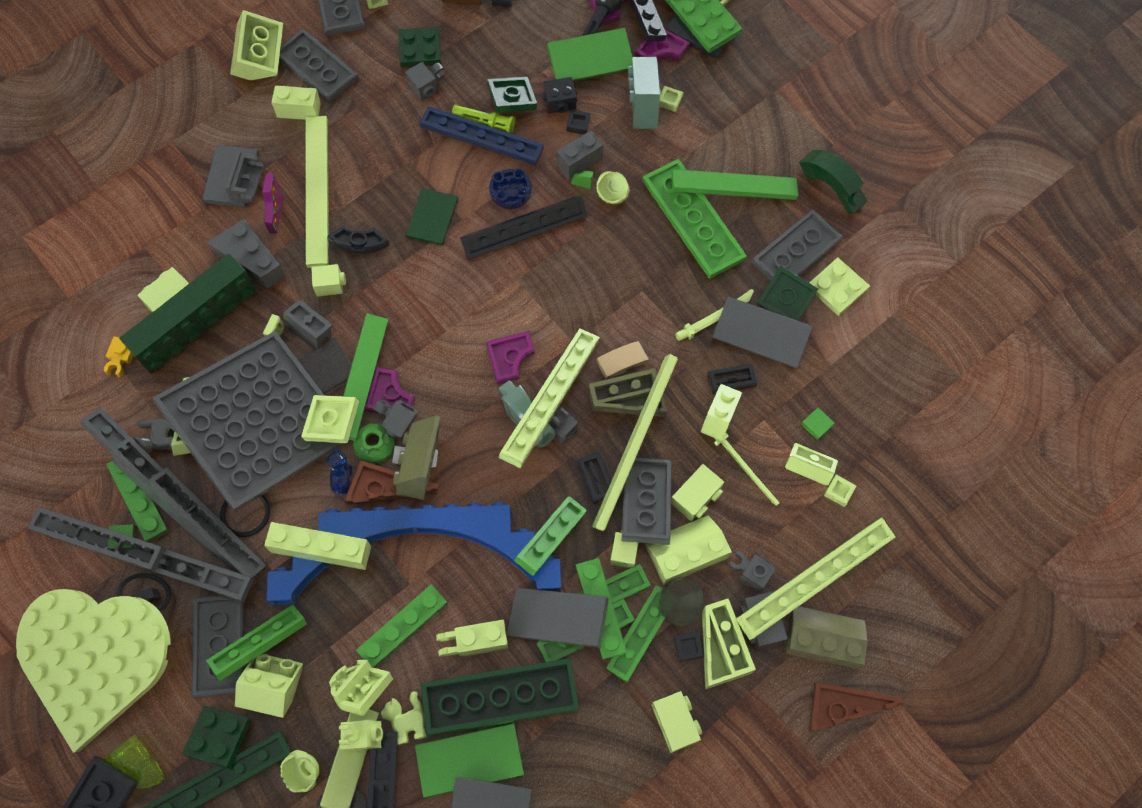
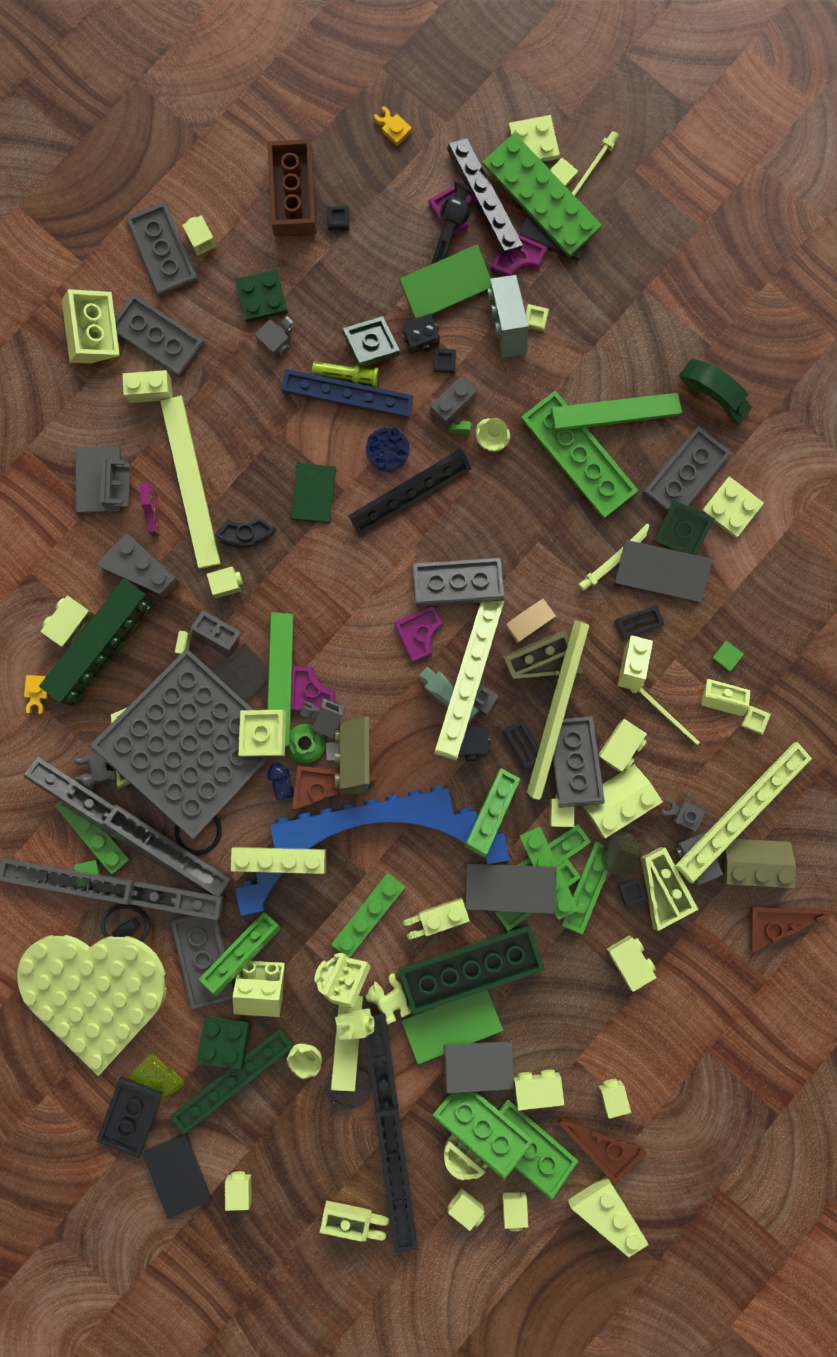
camera: 10 degrees left, 15 degrees up
none -> tile [413,558,505,607]
none -> black head [458,727,491,761]

